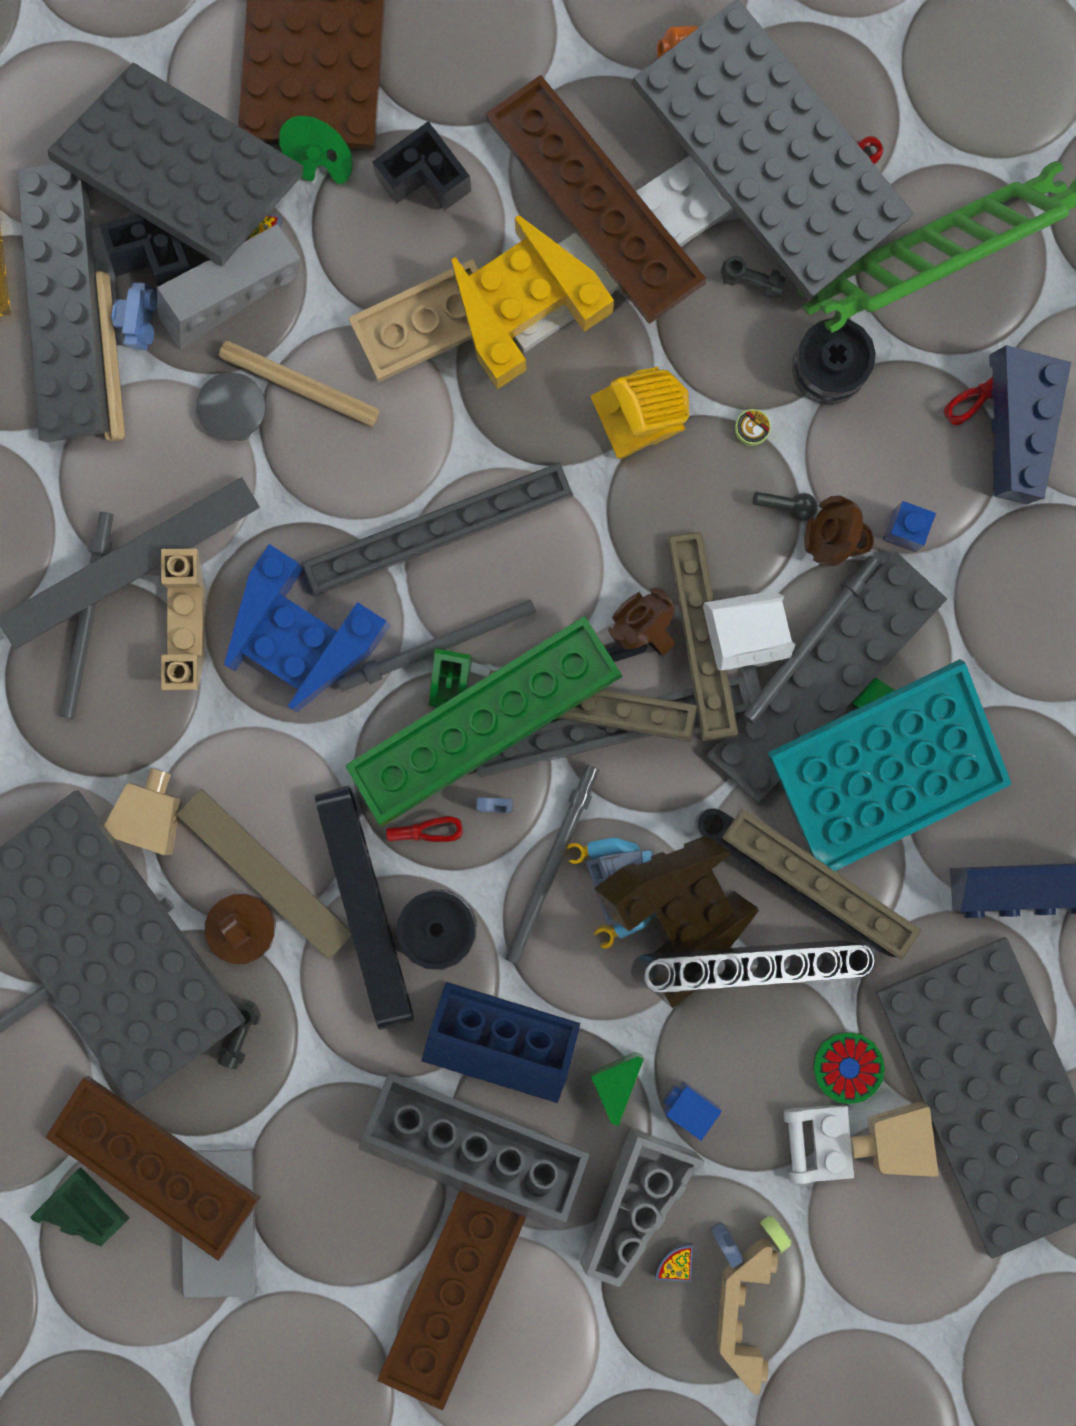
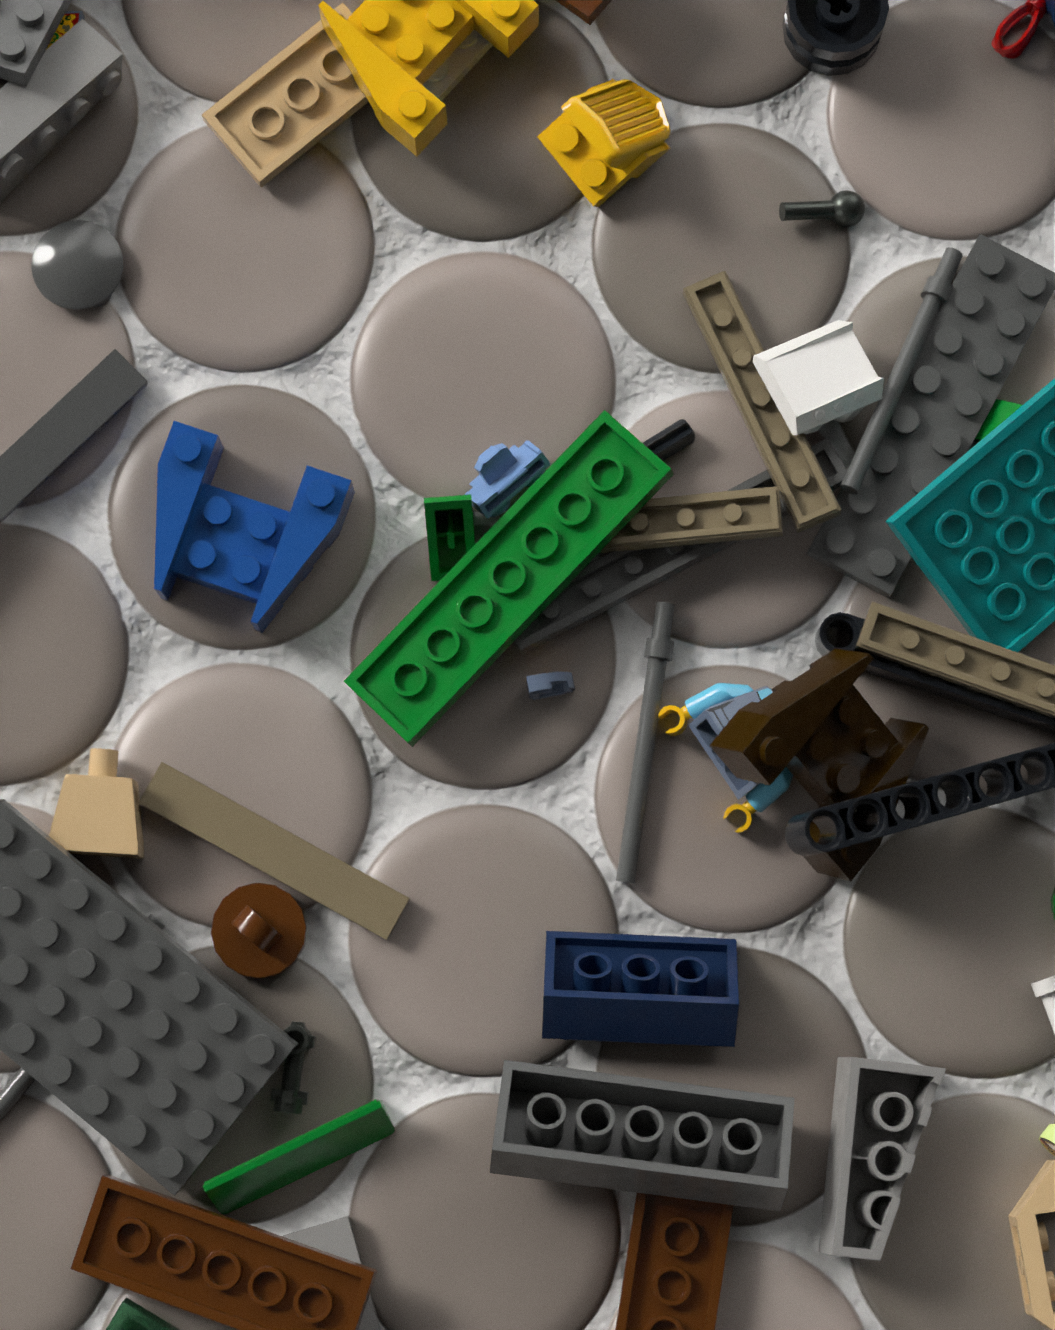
camera: 15 degrees left, 5 degrees down
tan slope [161,548,205,691] -> none
tan axle [219,341,379,427] -> none
dark grey tile [301,462,573,596] -> none
black beam [315,785,414,1030] -> none
dark grey bar [337,599,536,692] -> none
red piece [386,816,463,842] -> none
black wheel [397,889,477,970] -> none
green slope [590,1052,644,1126] -> none
reddish brown tile [608,587,675,657] -> none
tile [655,1243,693,1282] -> none
blue brick [663,1081,722,1141] -> none
sand blue tile [710,1222,743,1268] -> none
tile [735,409,771,446] -> none
reddish brown tile [804,495,874,566] -> none
blue brick [883,501,936,552] -> none
none -> green slope [202,1099,395,1214]
none -> medium blue piece [464,440,551,519]

